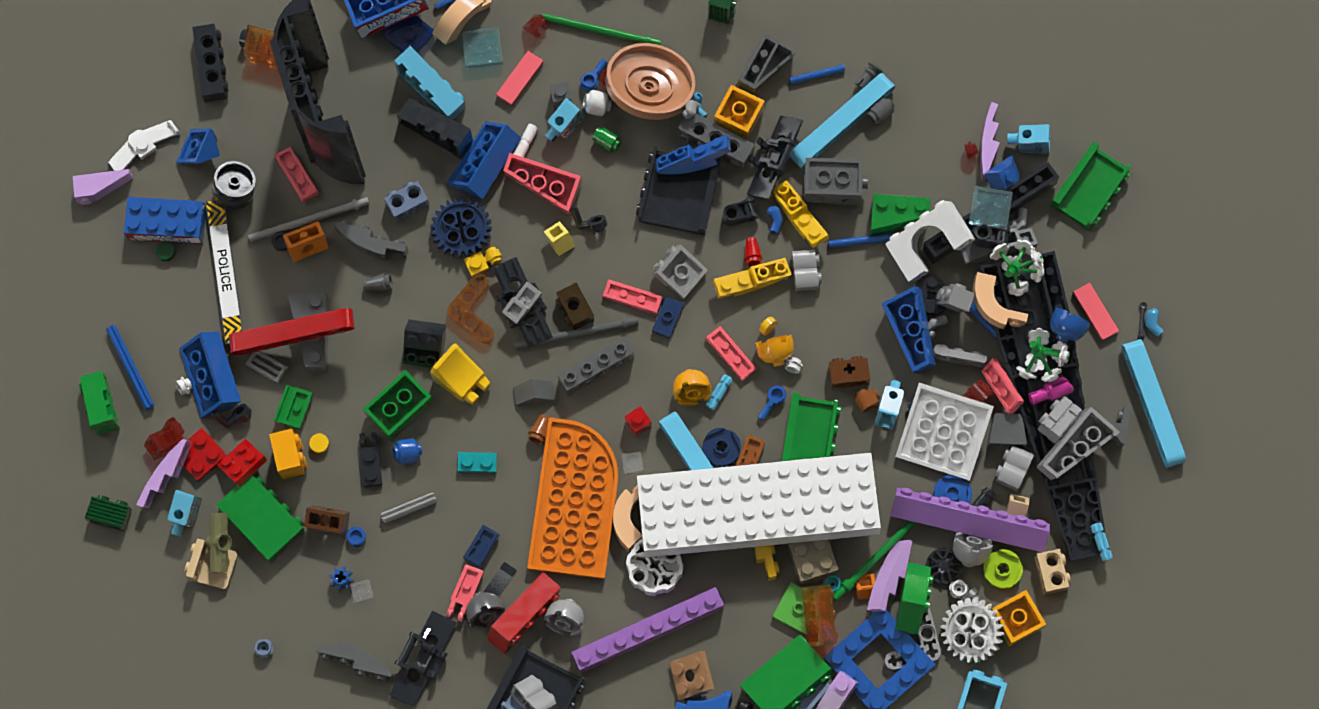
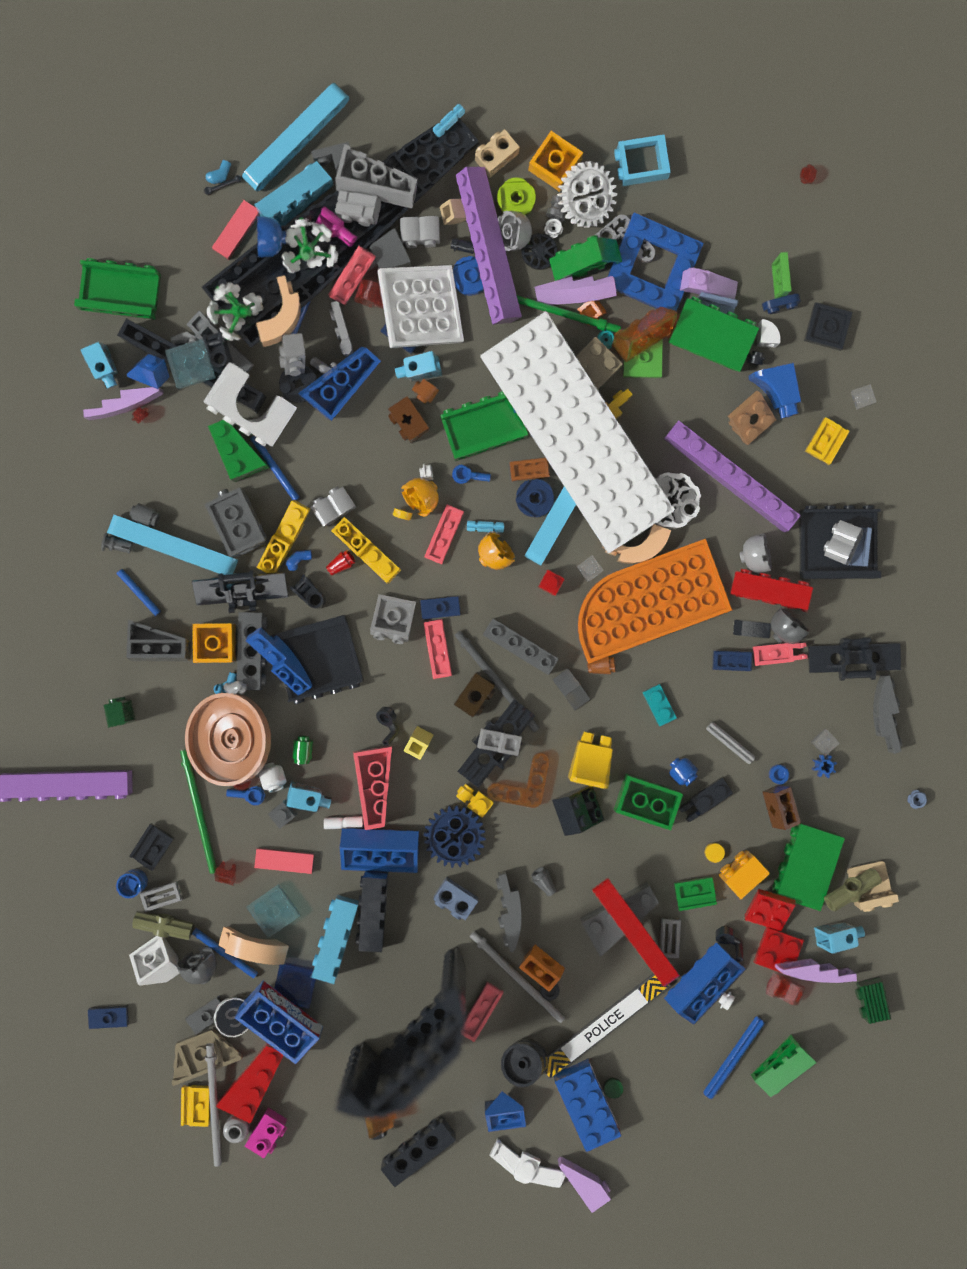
camera: 120 degrees left, 15 degrees up
none -> medium azure wedge [255,161,334,226]

